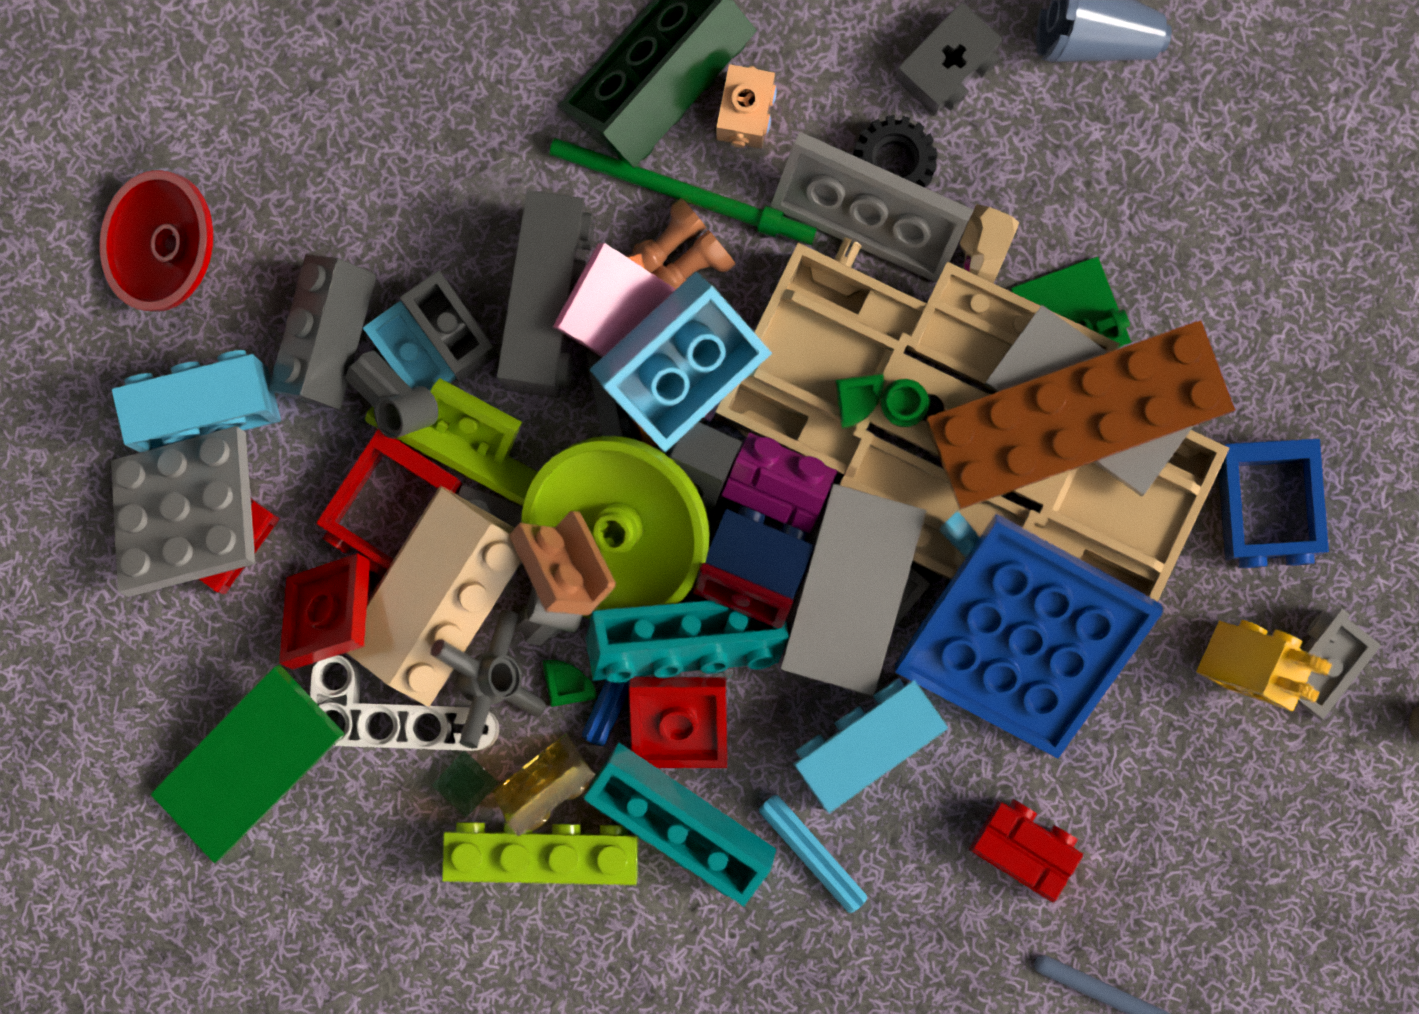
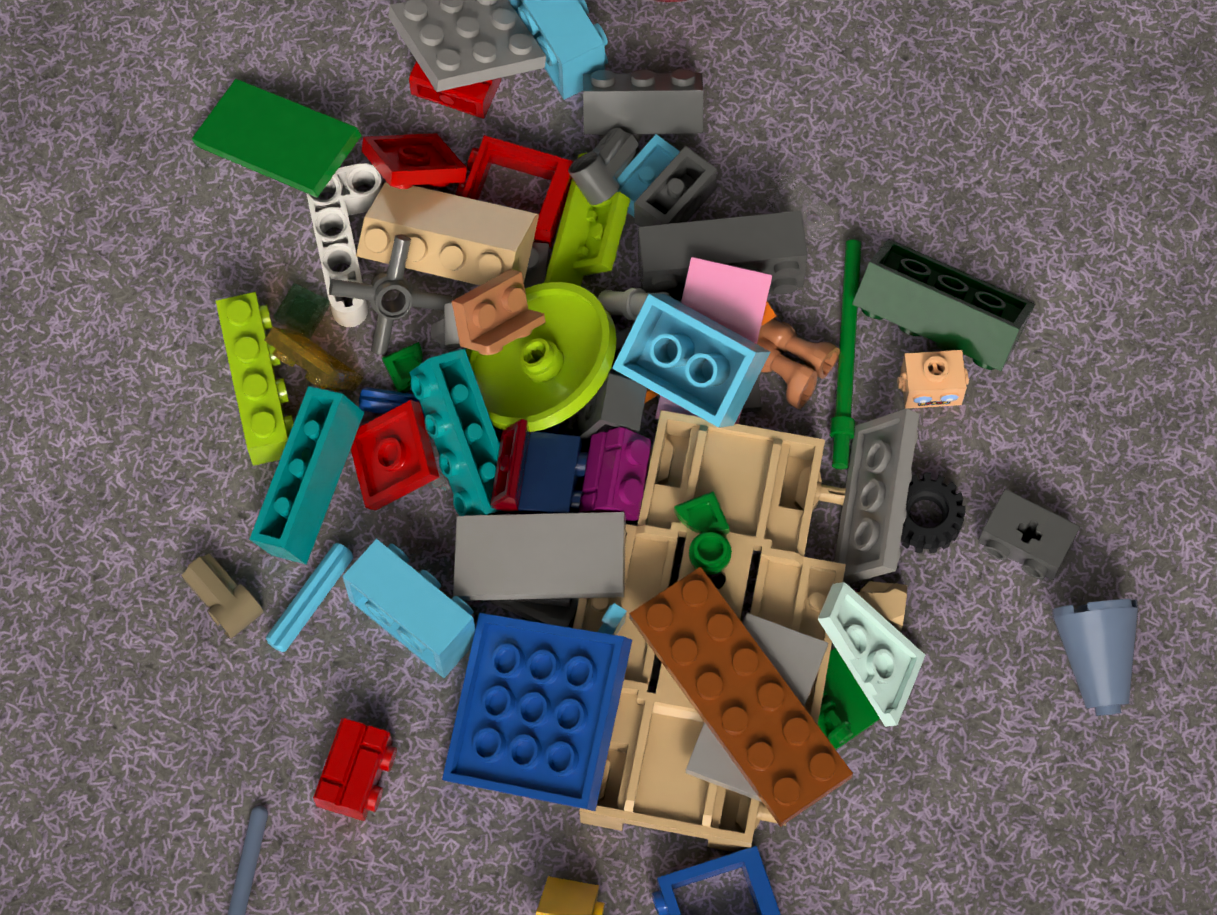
camera: 75 degrees right, 15 degrees down
none -> dark tan piece [181,553,264,639]
none -> white pin [598,288,671,320]
none -> light aqua wing [818,582,925,727]

